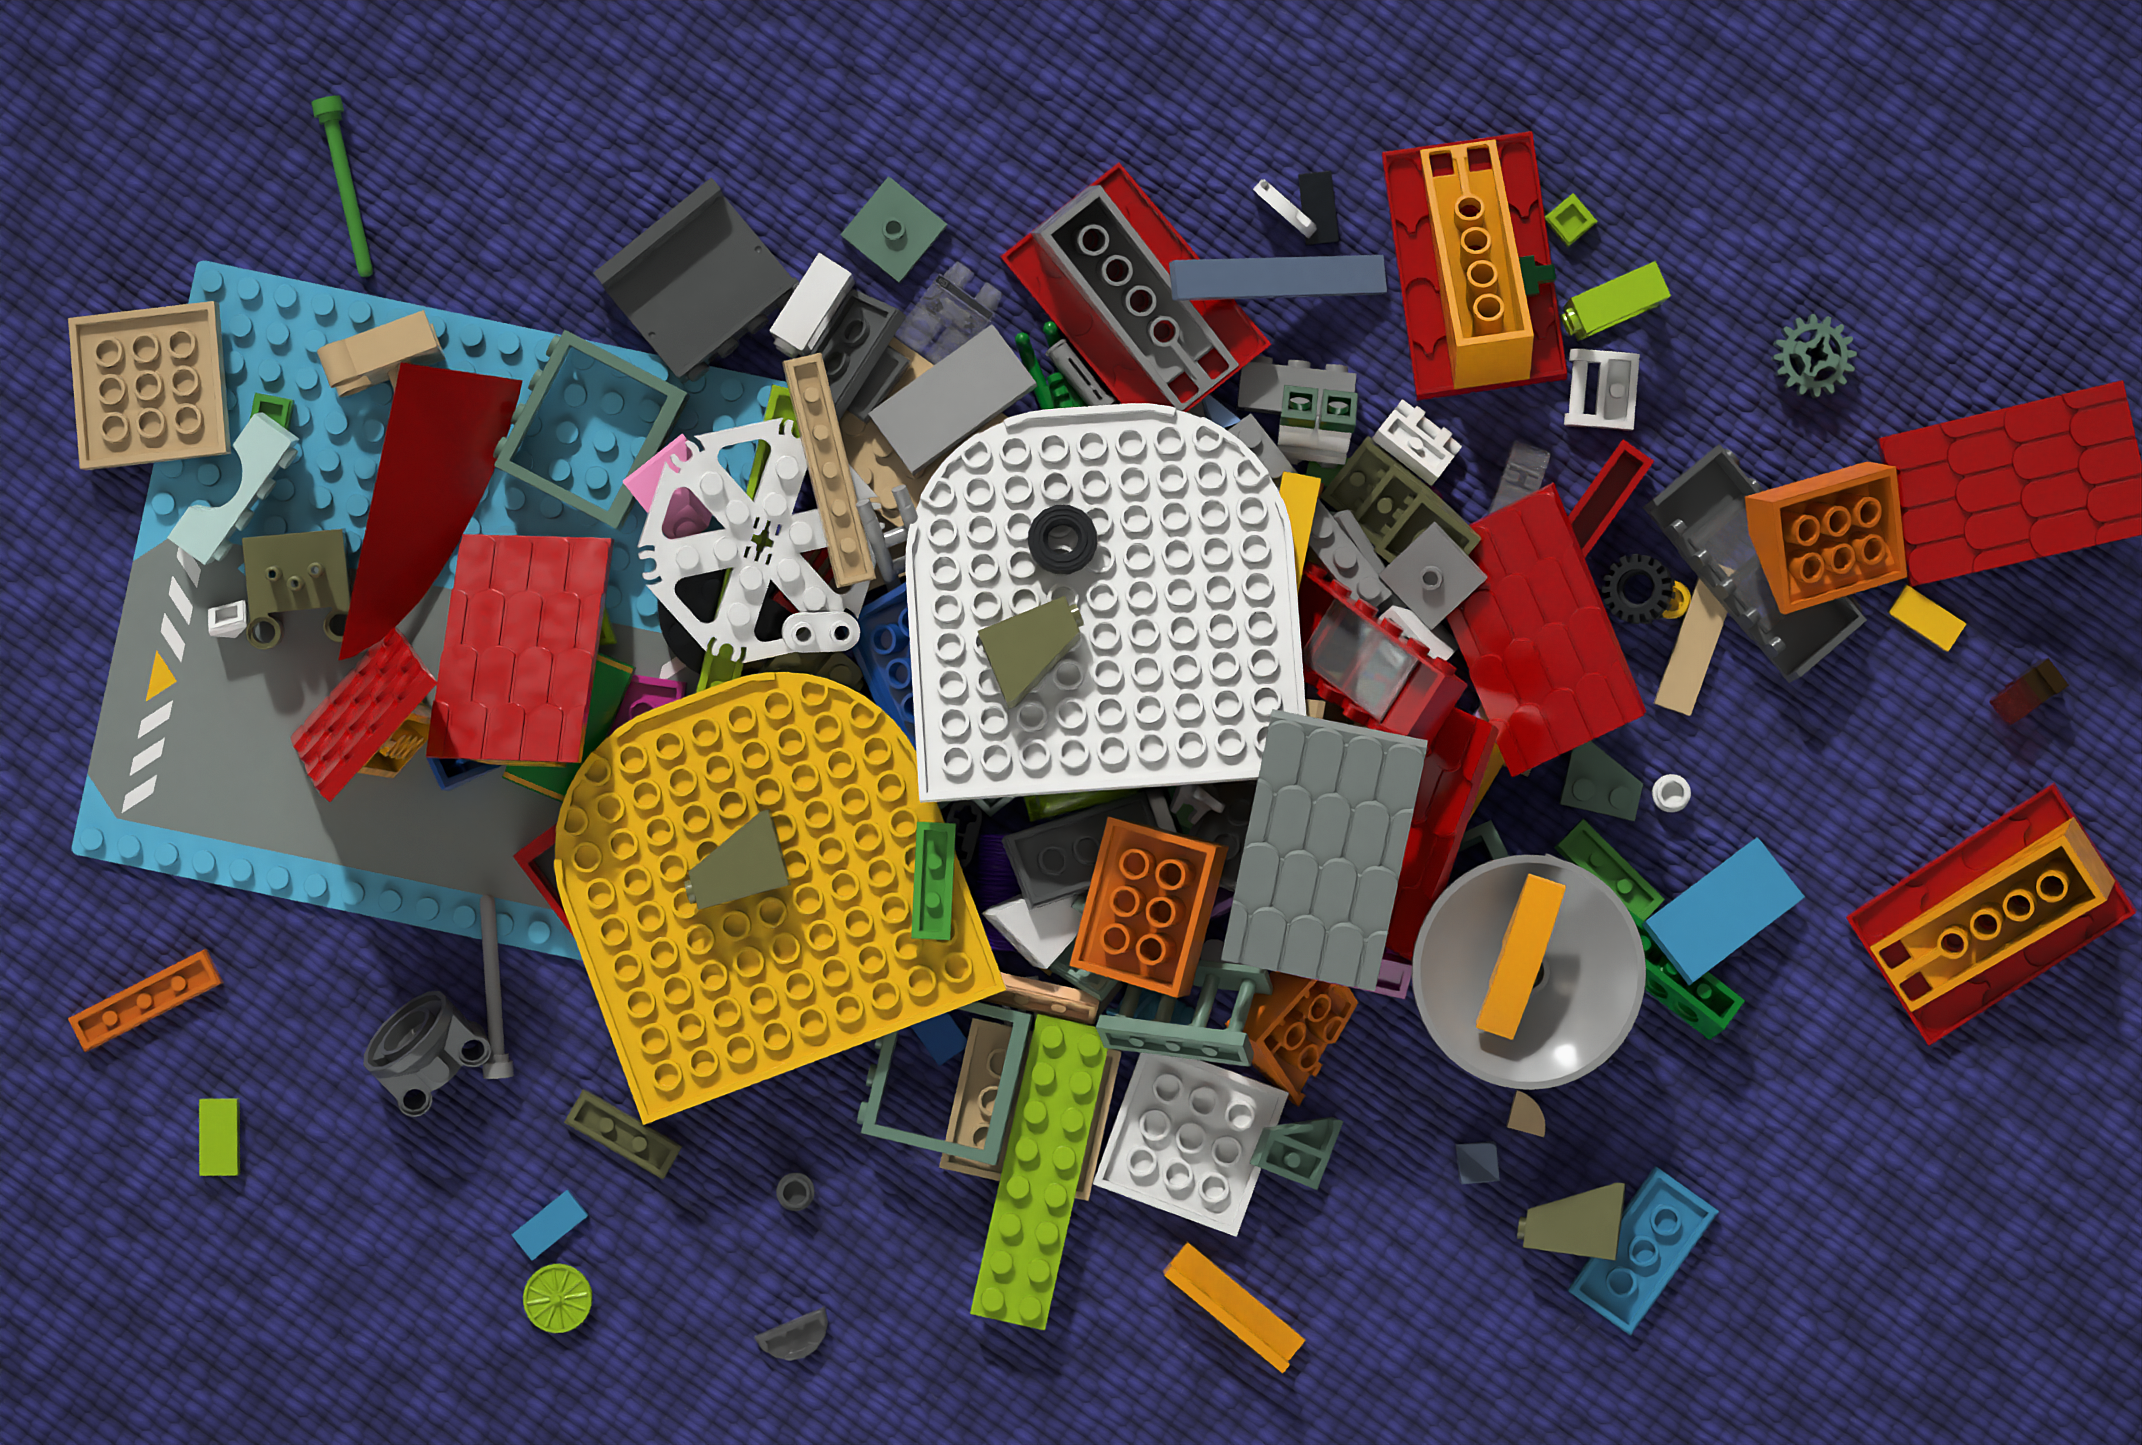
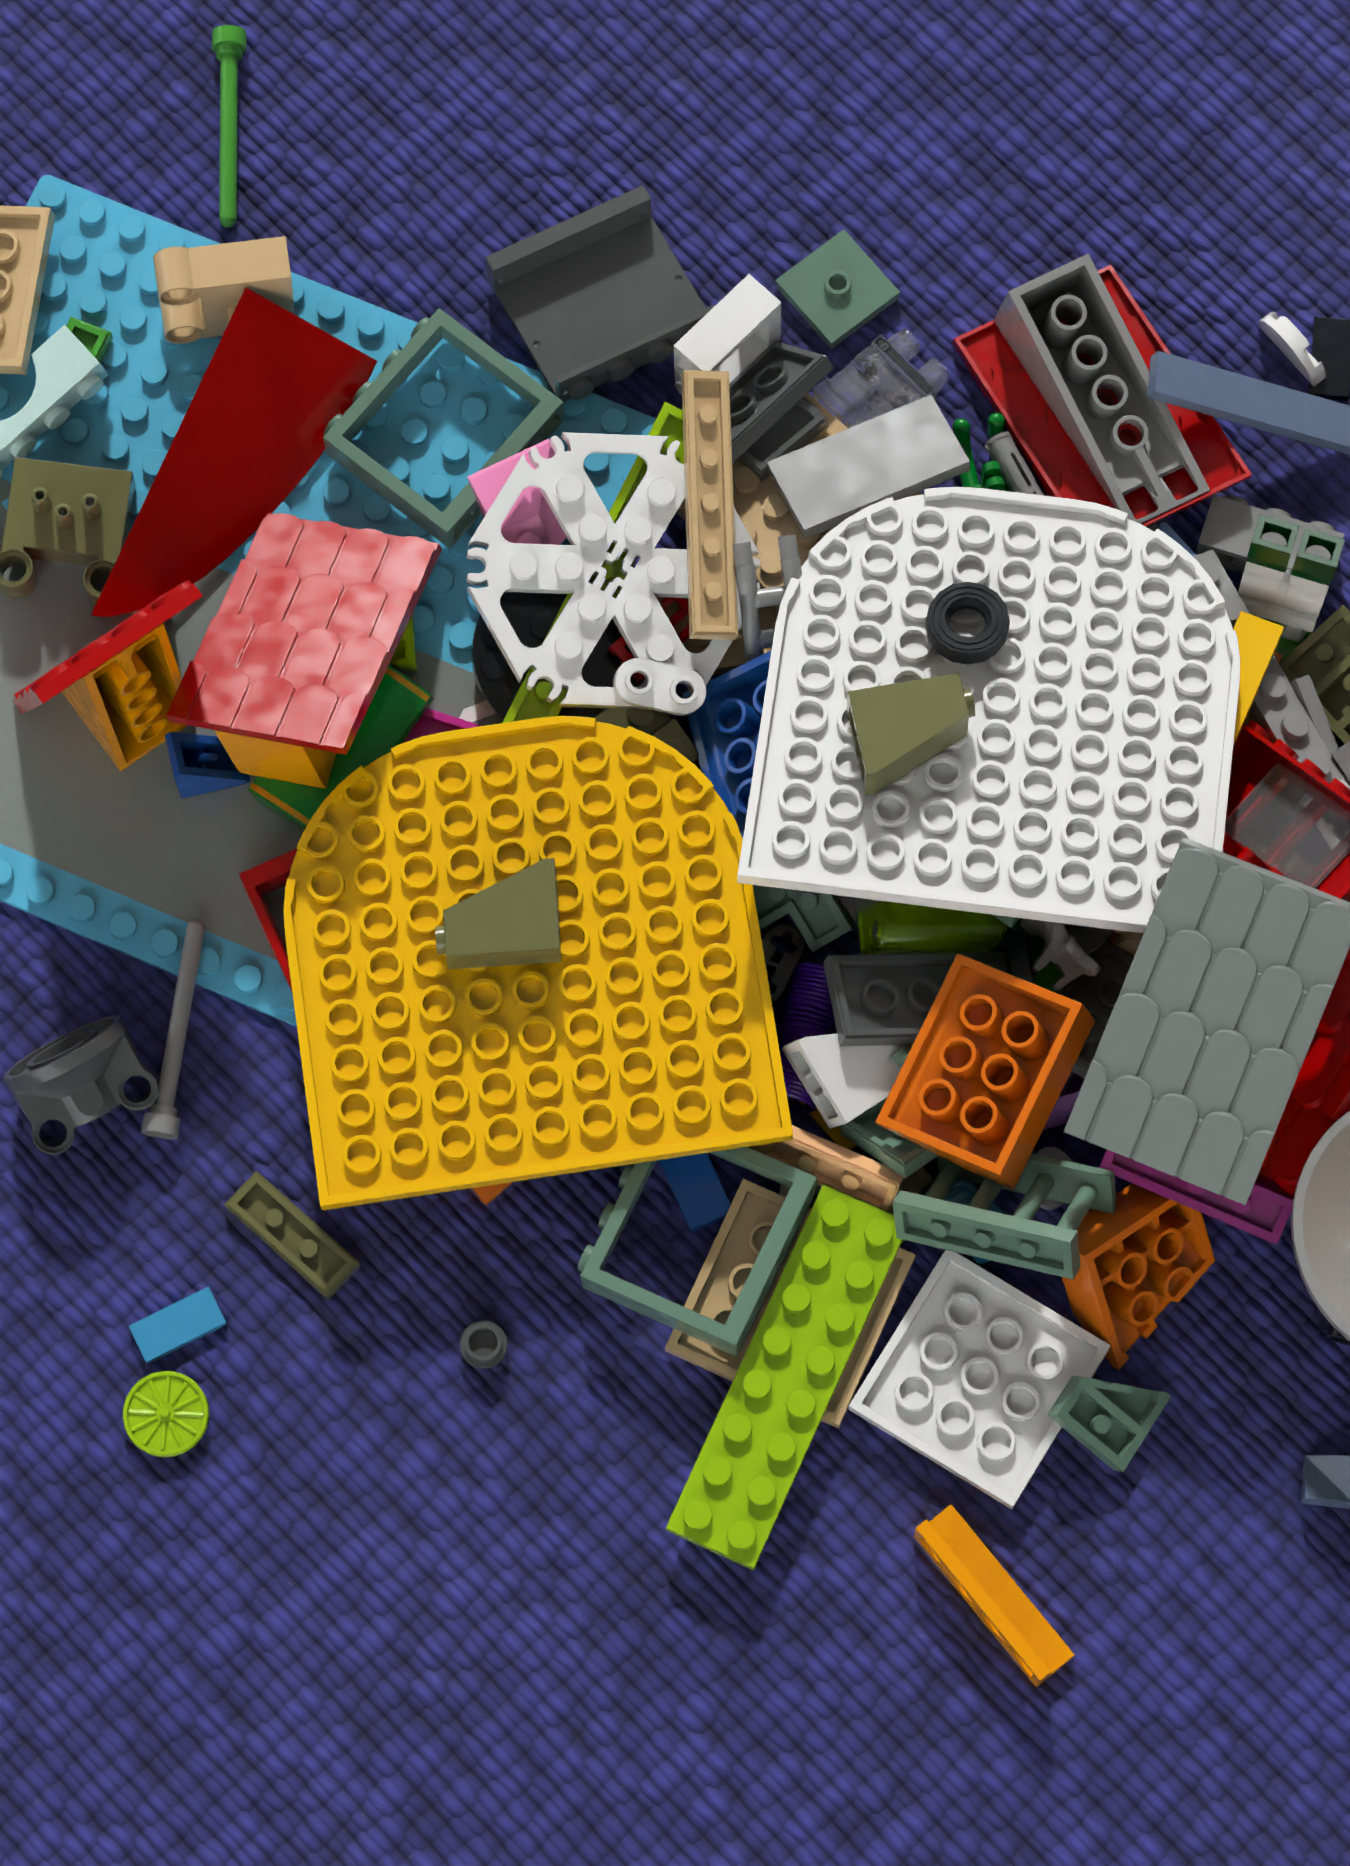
camera: 15 degrees right, 15 degrees down
flat silver tile [754,1306,828,1361] -> none
bright green plate [911,822,956,940] -> none

